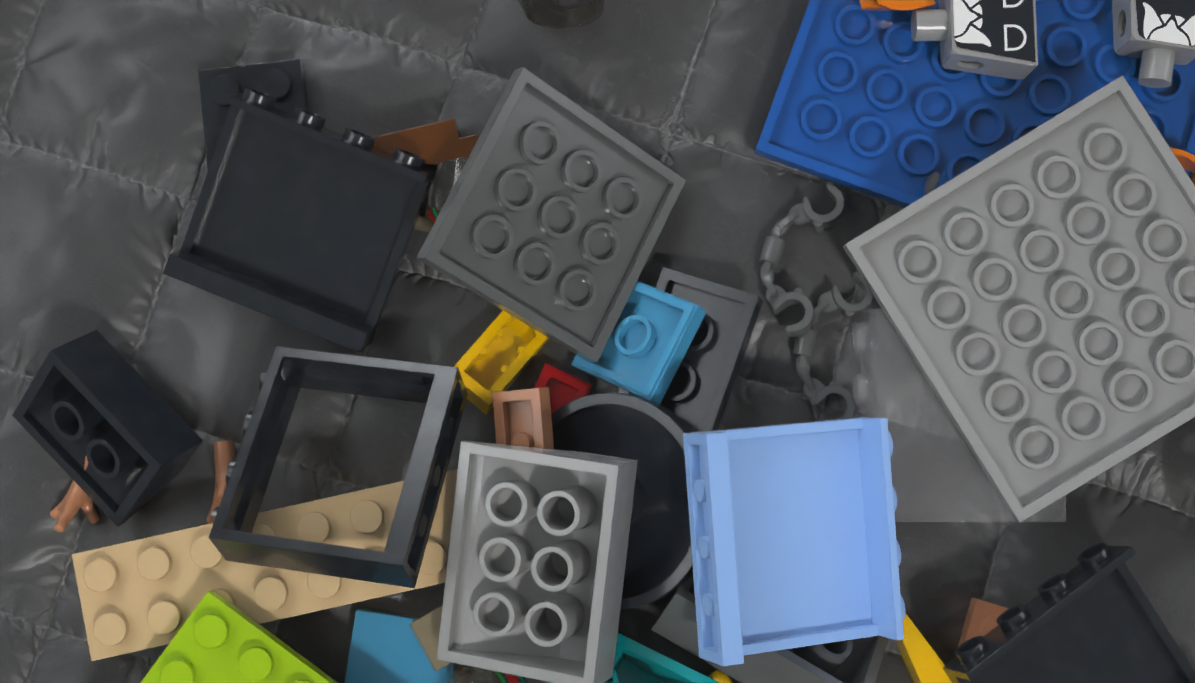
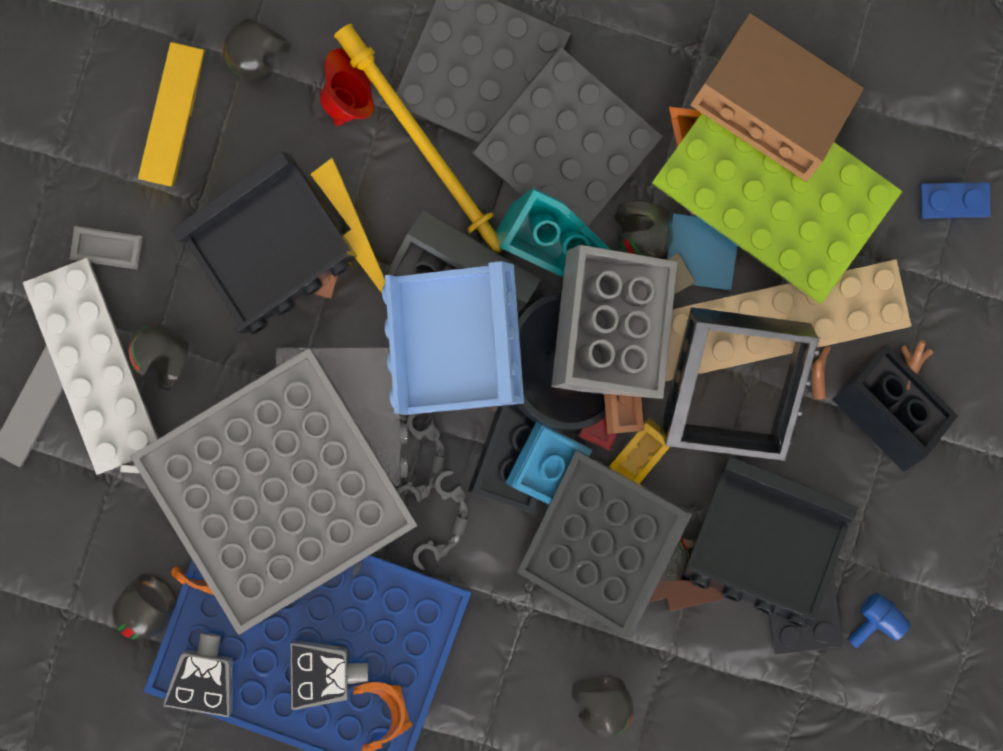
camera: 175 degrees right, 5 degrees up
none -> blue piece [848,592,911,648]

